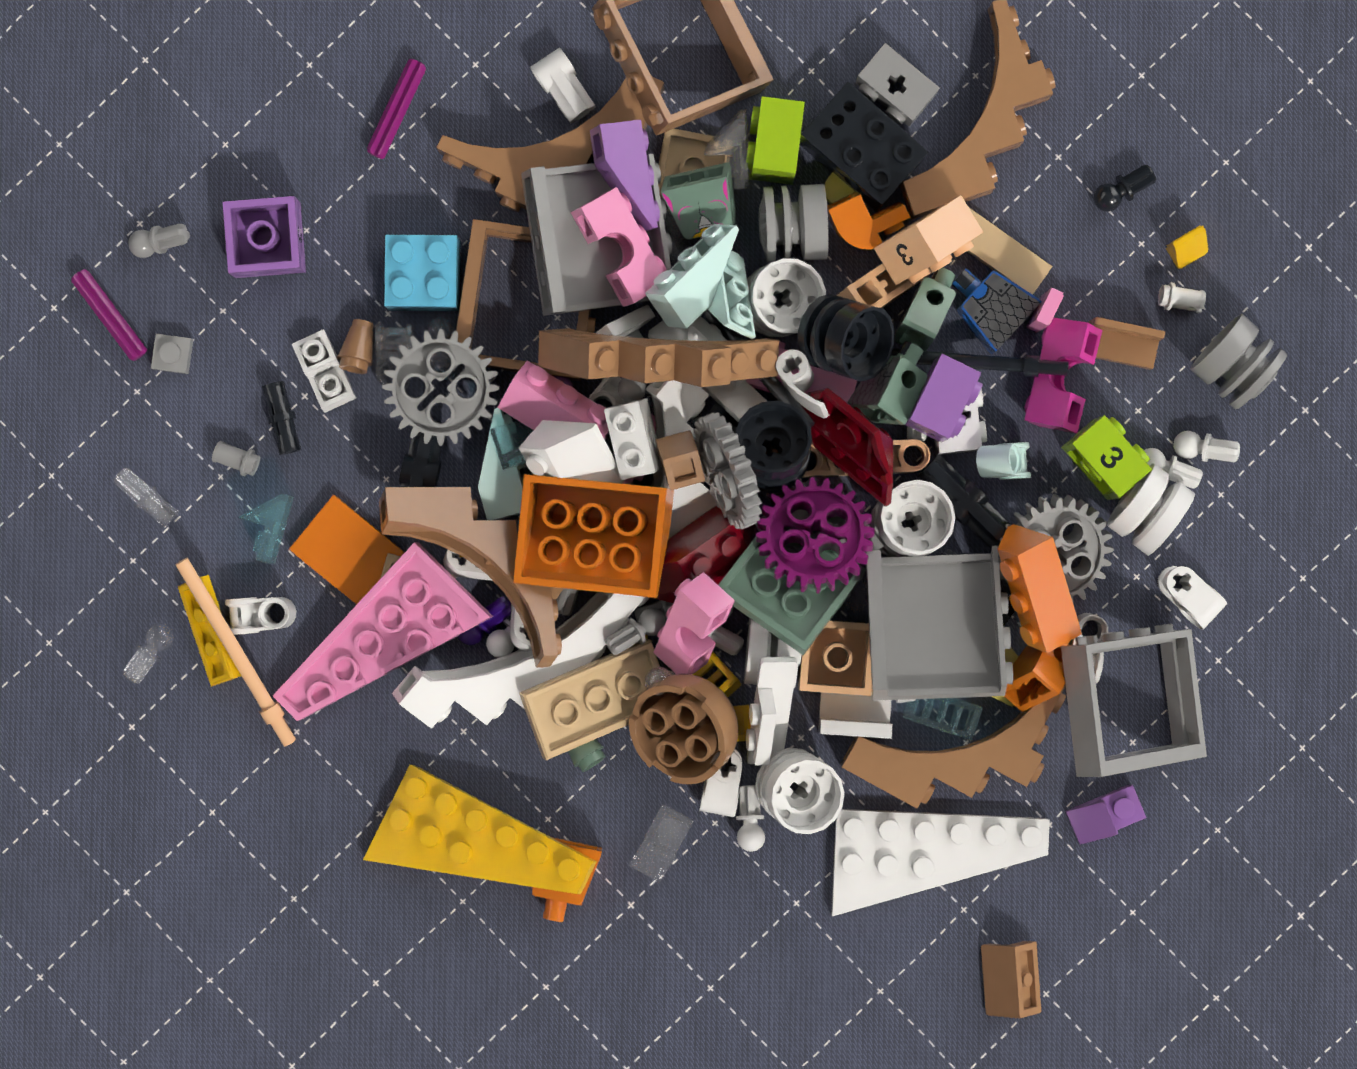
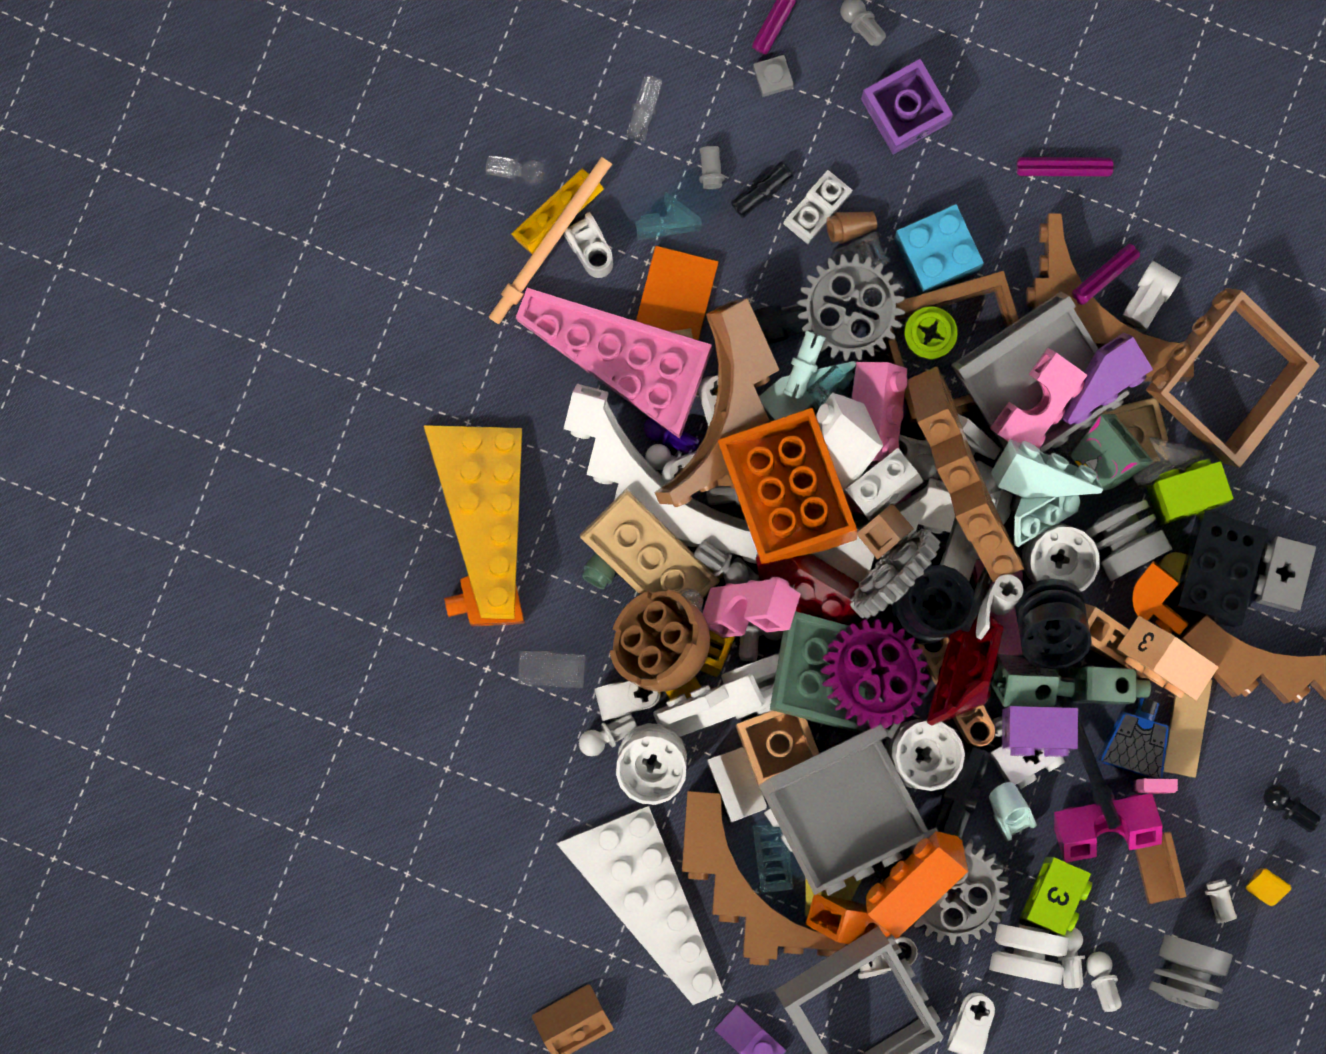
camera: 65 degrees right, 5 degrees down
none -> light aqua pin [783,330,826,400]
none -> lime gear [904,307,957,360]
none -> magenta axle [1072,244,1140,305]

